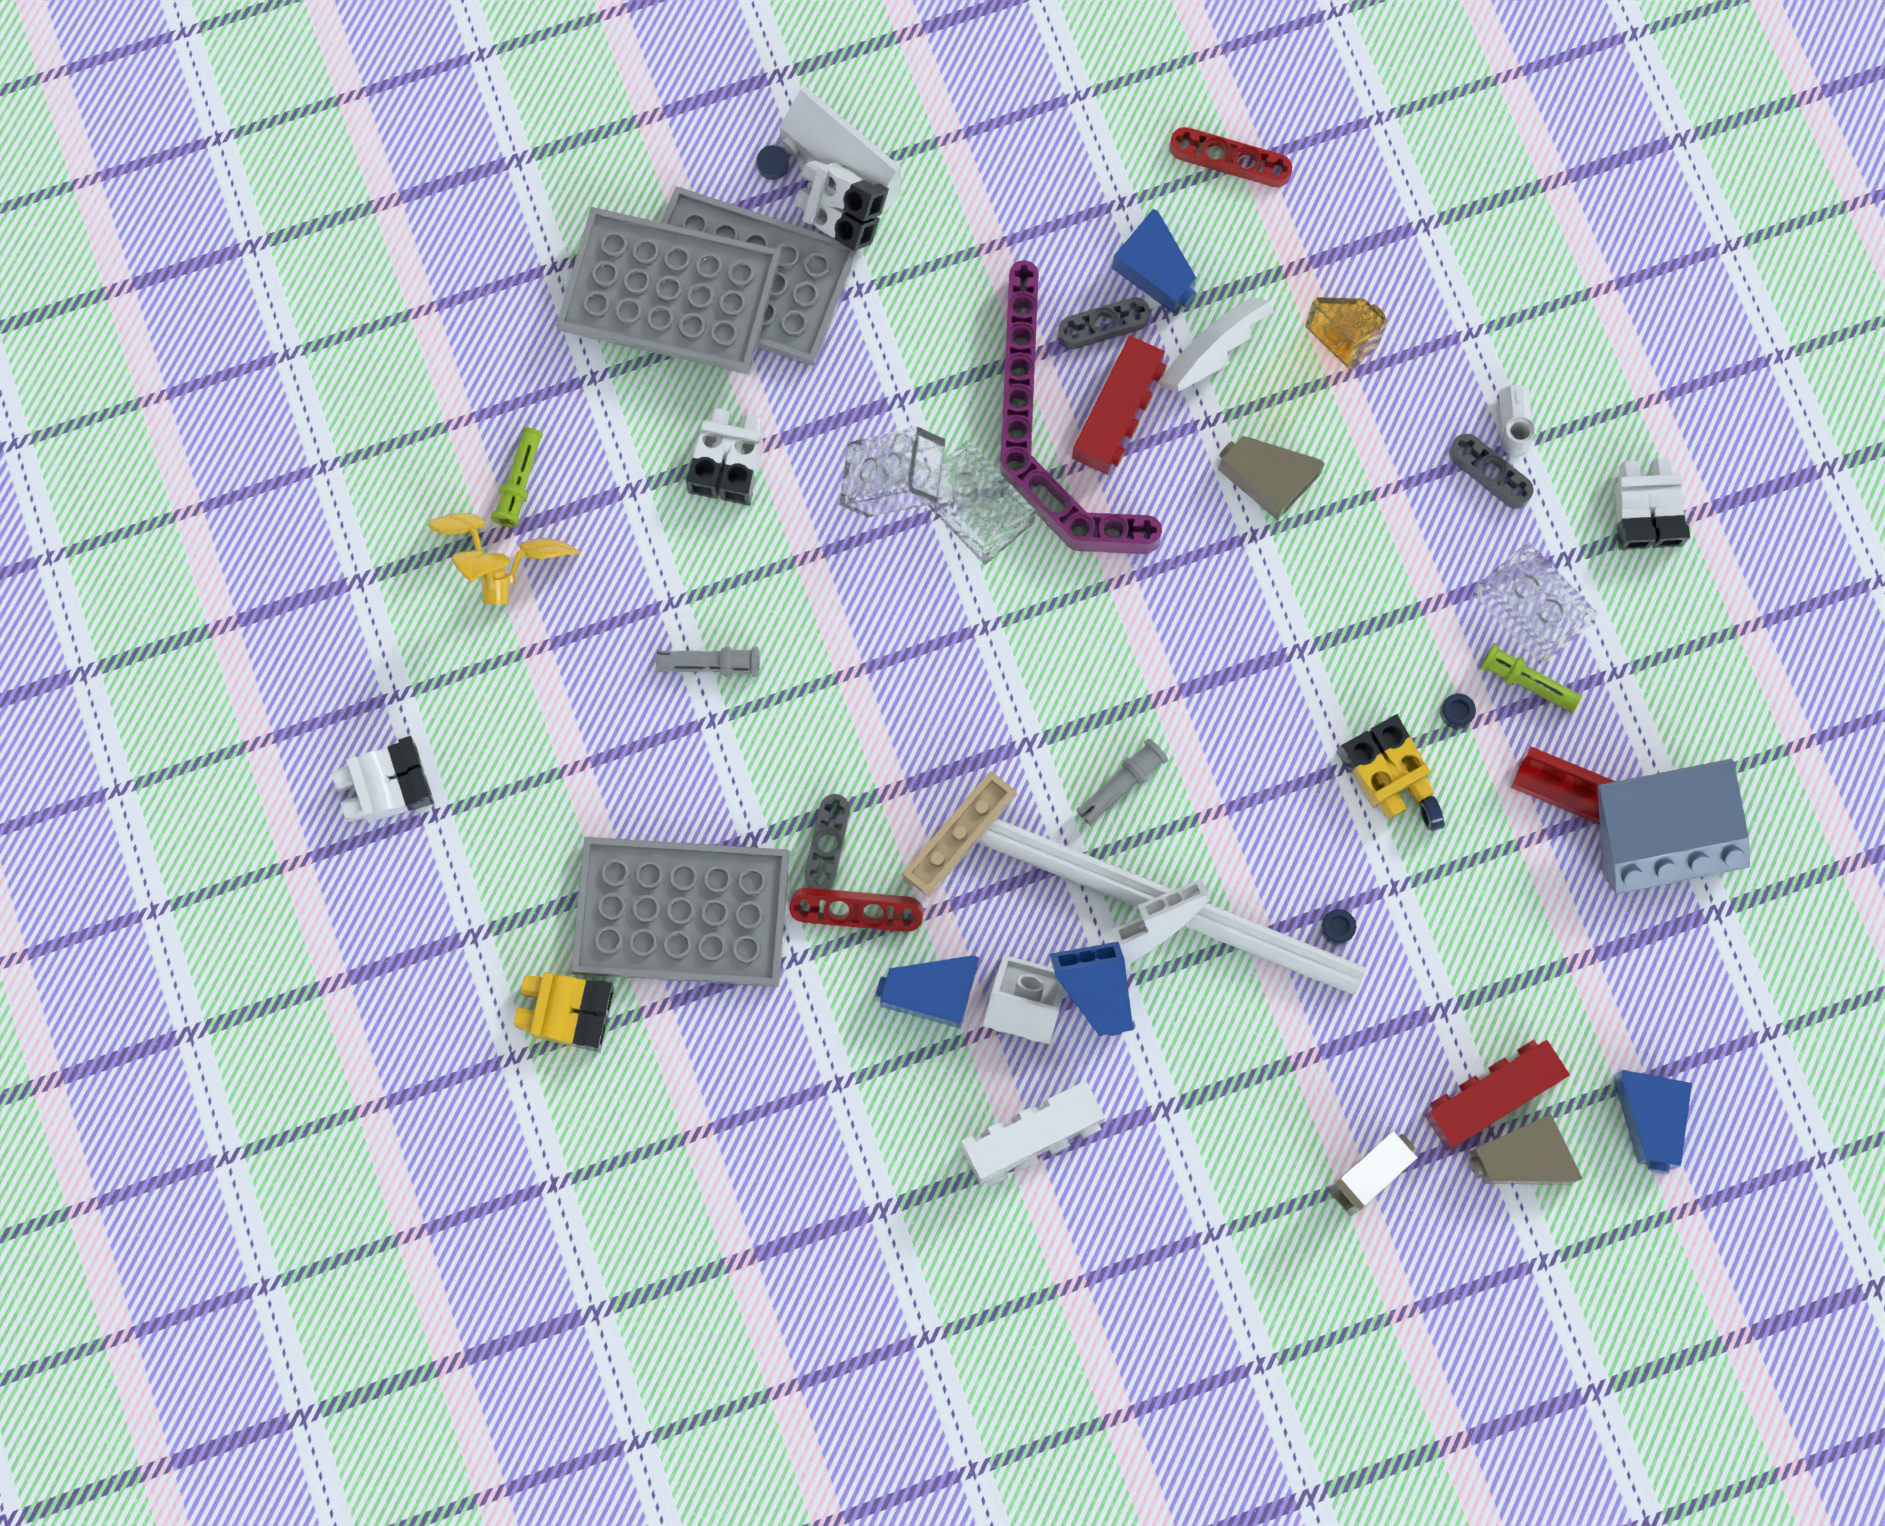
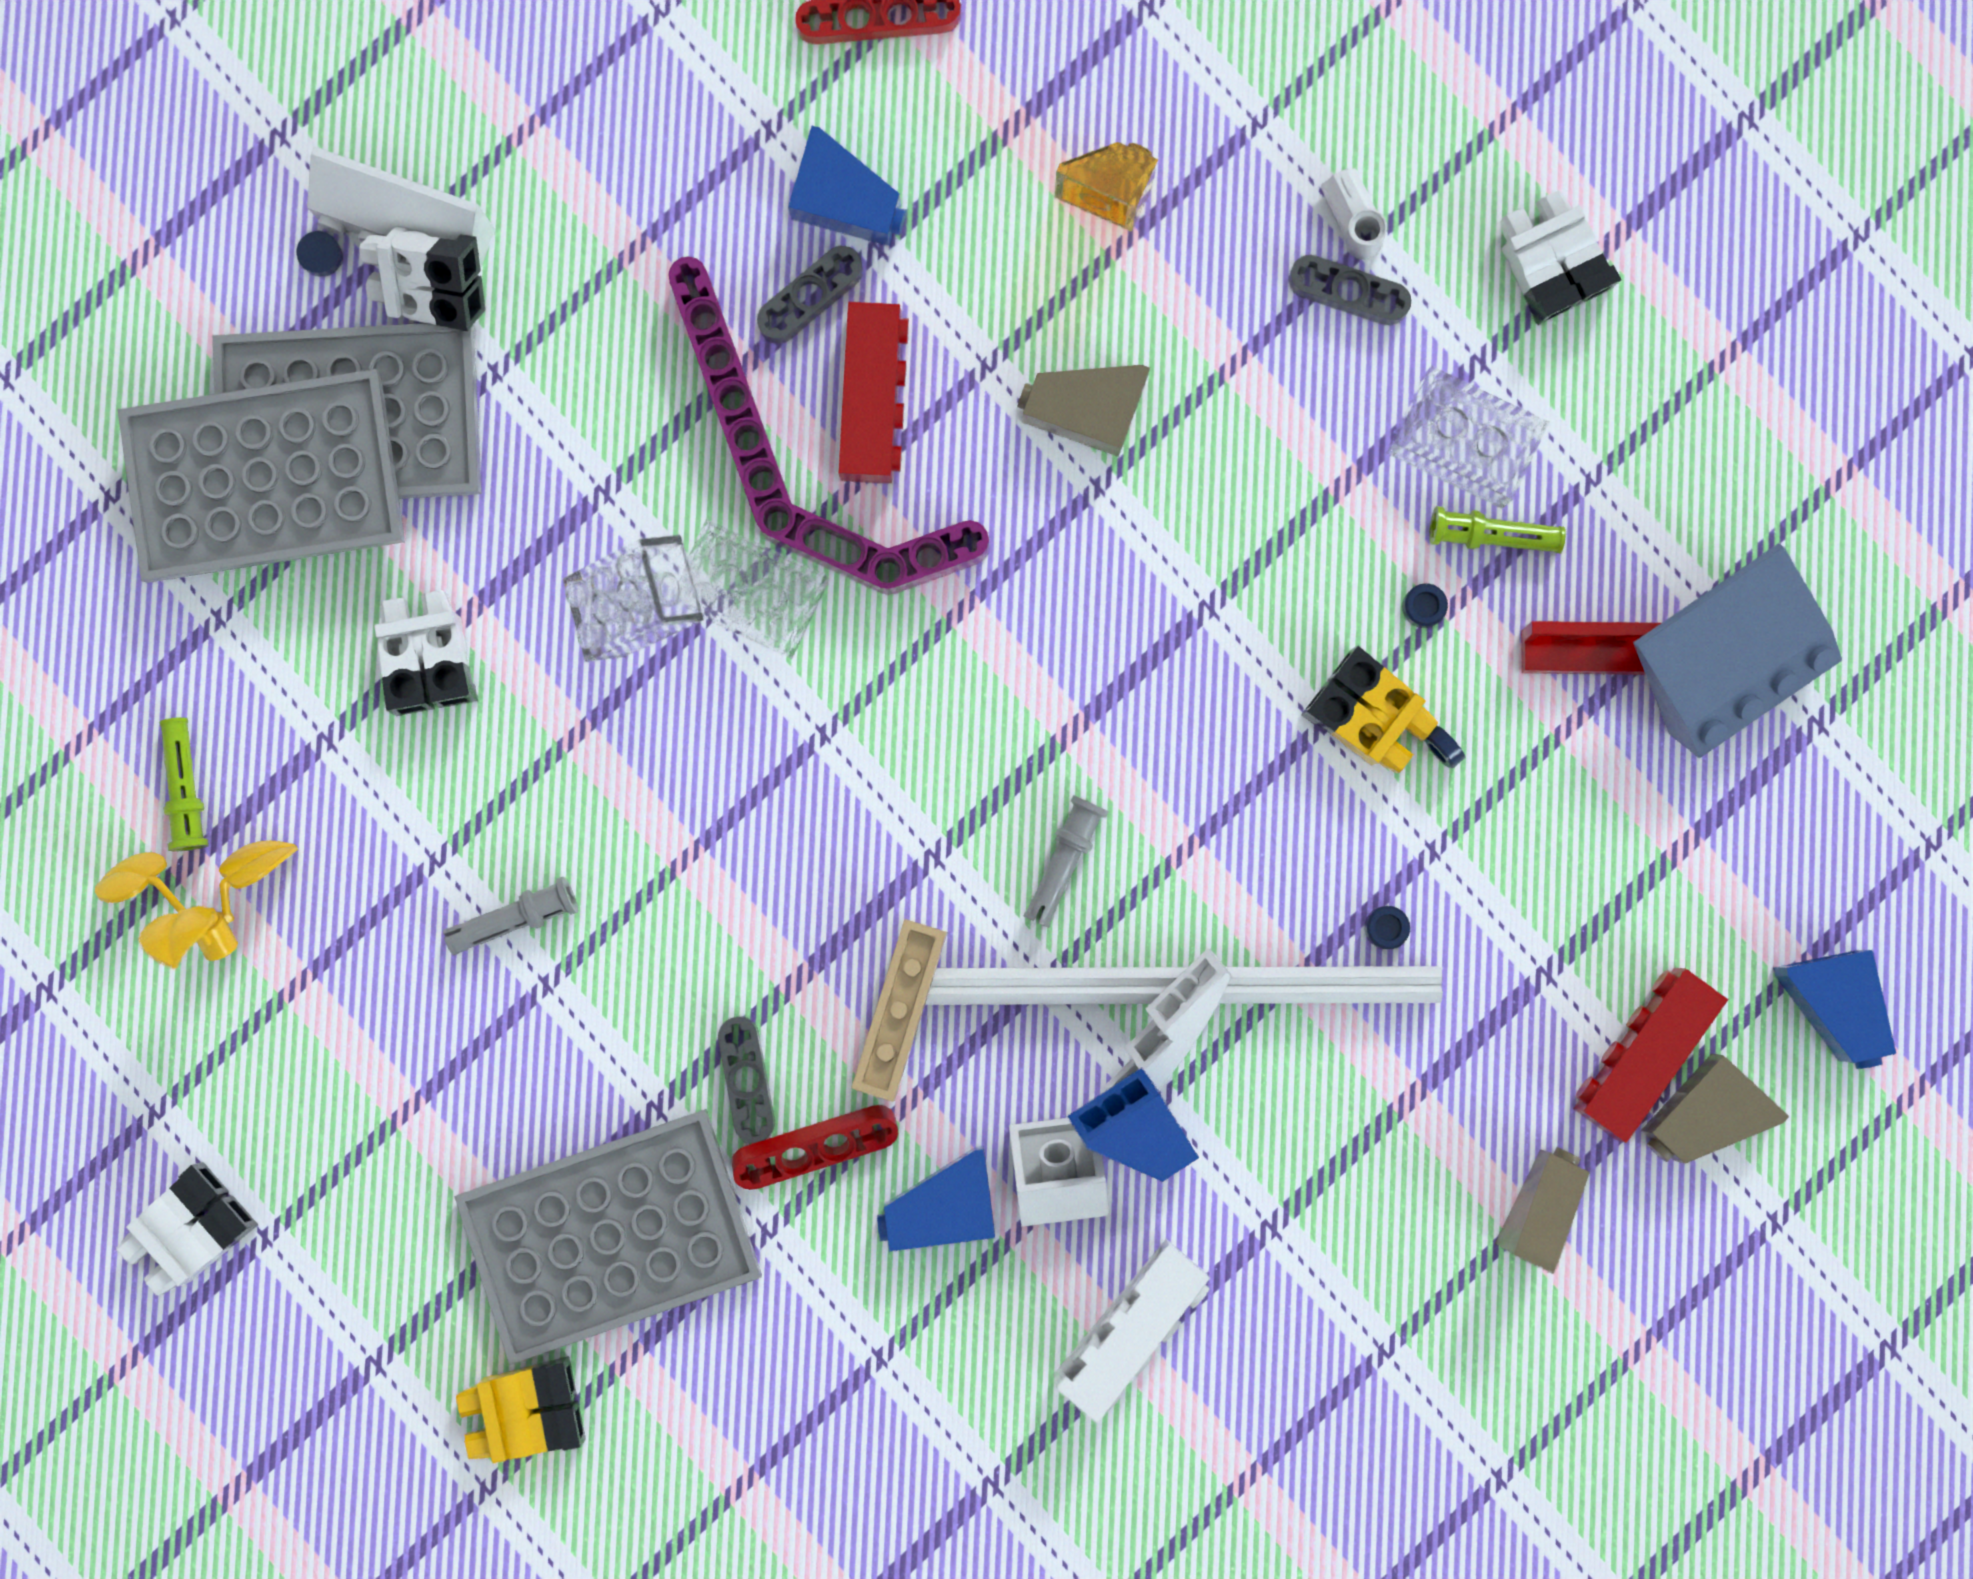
camera: 20 degrees left, 10 degrees up
white slope [1158,297,1274,391] -> none

